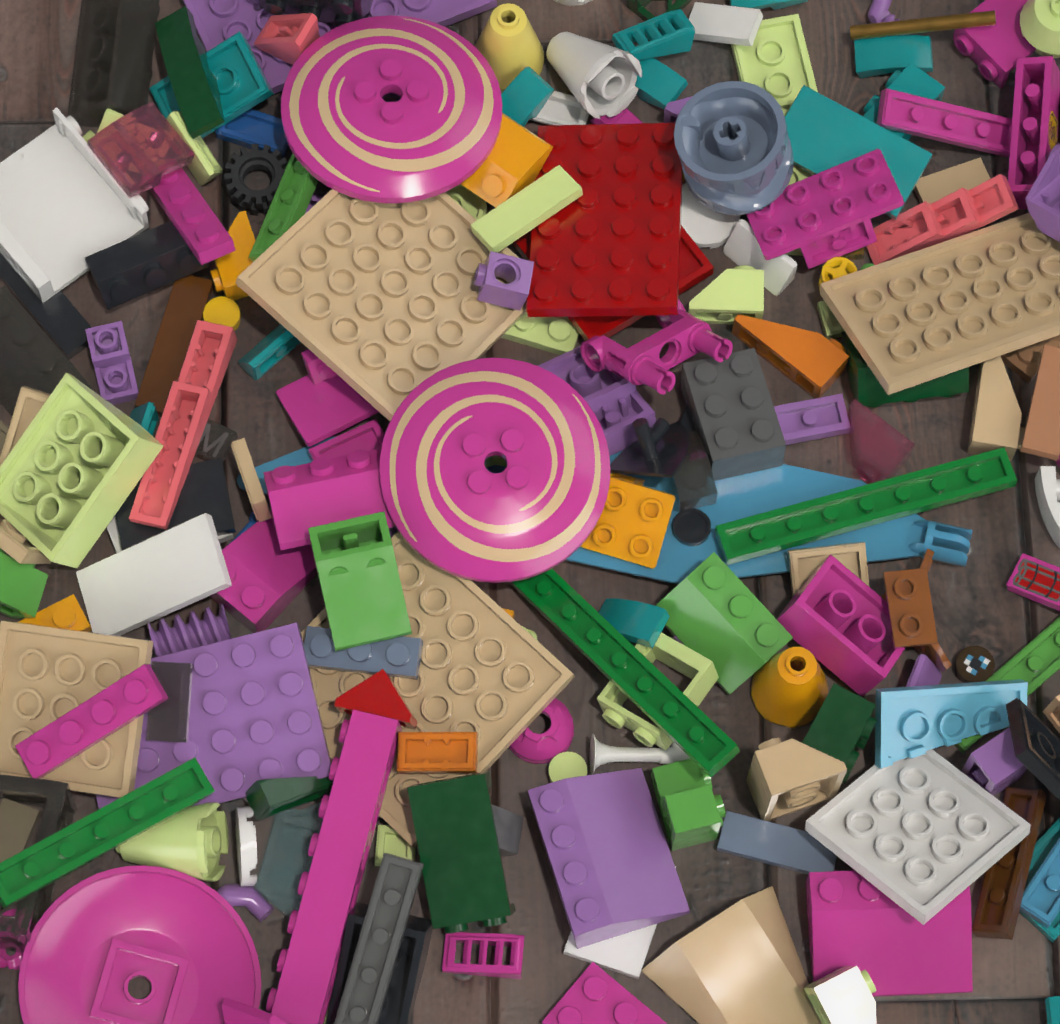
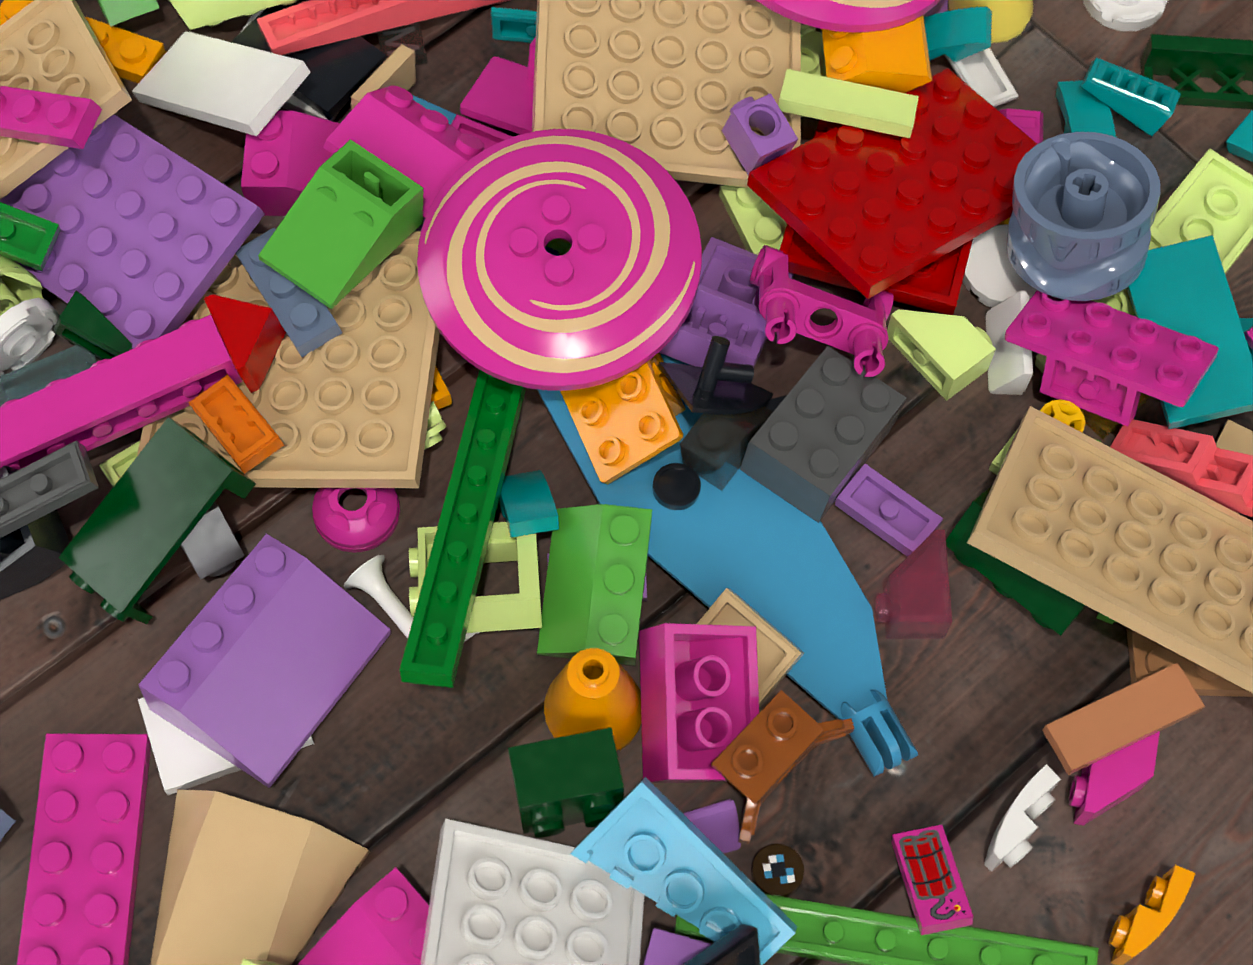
camera: 50 degrees right, 5 degrees down
clear smoke tile [146,661,193,743] -> none
medium lavender piece [148,604,232,657] -> none
dark pink slope [442,932,525,979] -> none
white cone [546,32,642,119] -> none
yellowish green tile [548,751,587,783] -> none
bright green brick [651,758,726,851] -> none
white tile [689,2,763,46] -> none
green plate [715,447,1017,565] -> none
sand blue tile [716,811,837,875] -> none
orange slope [732,314,849,399] -> none
tan slope [746,738,847,821] -> none
tan slope [967,356,1025,461] -> none

